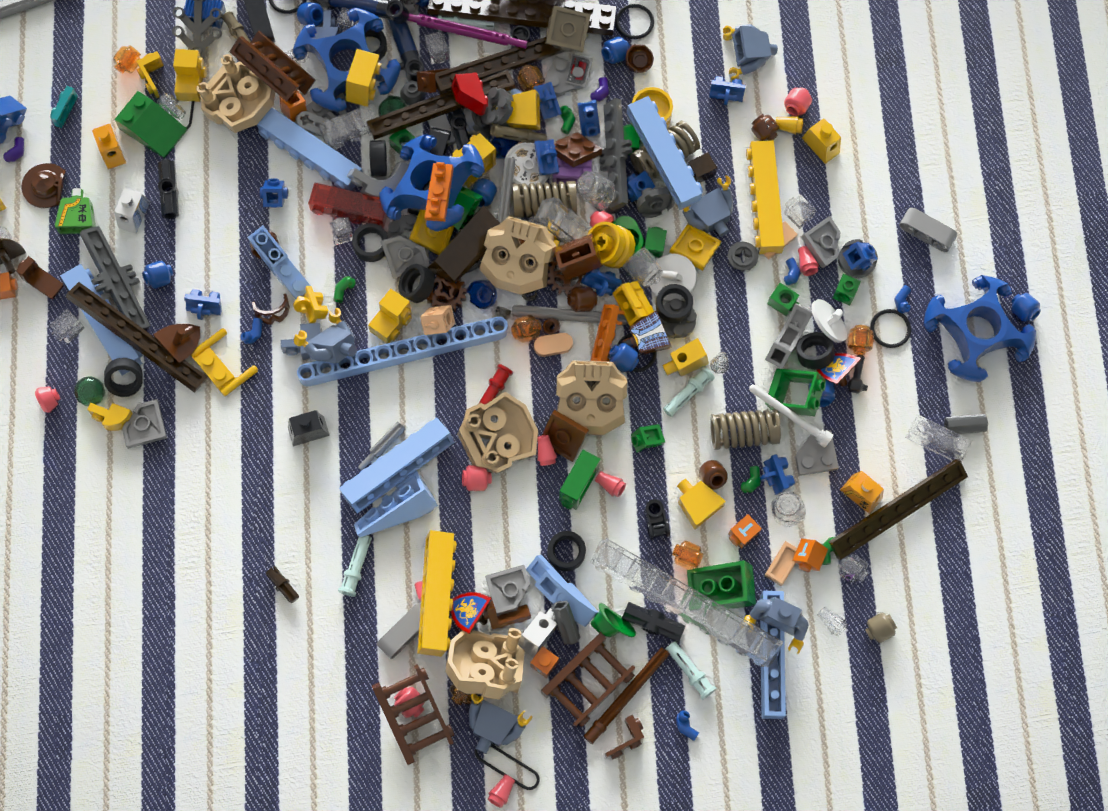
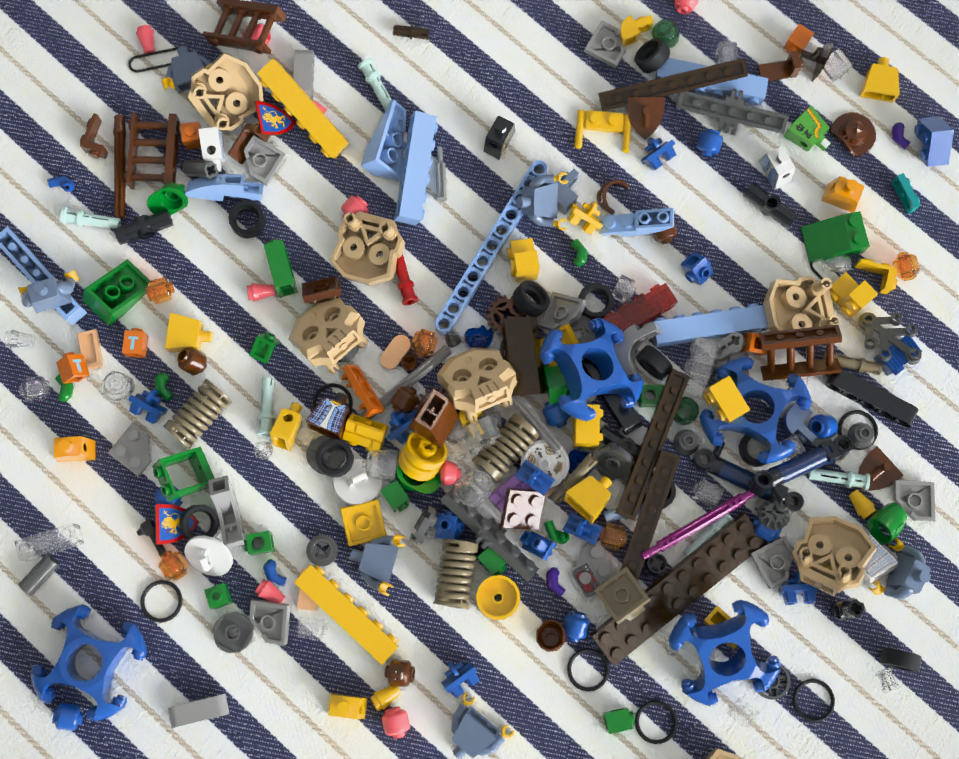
camera: 135 degrees right, 5 degrees up
blue arm [241,318,263,344] -> none
reddish brown bracket [417,68,449,93] -> none
light nougat head [420,305,455,335] -> none
orange plate [425,162,454,222] -> none
red slope [451,72,488,115] -> none
dark grey plate [481,87,514,127] -> none
coral cone [537,435,557,466] -> none
clear brick [590,538,783,667] -> none
blue head [609,343,639,372] -> none
light blue brick [627,96,703,210] -> none
black piece [644,499,670,540] -> none
dark brown brick [687,152,717,183] -> none
white piece [749,385,833,448] -> none
dark brown plate [829,459,968,560] -> none
blue brick [842,242,877,271] -> none
blue arm [894,285,911,313] -> none

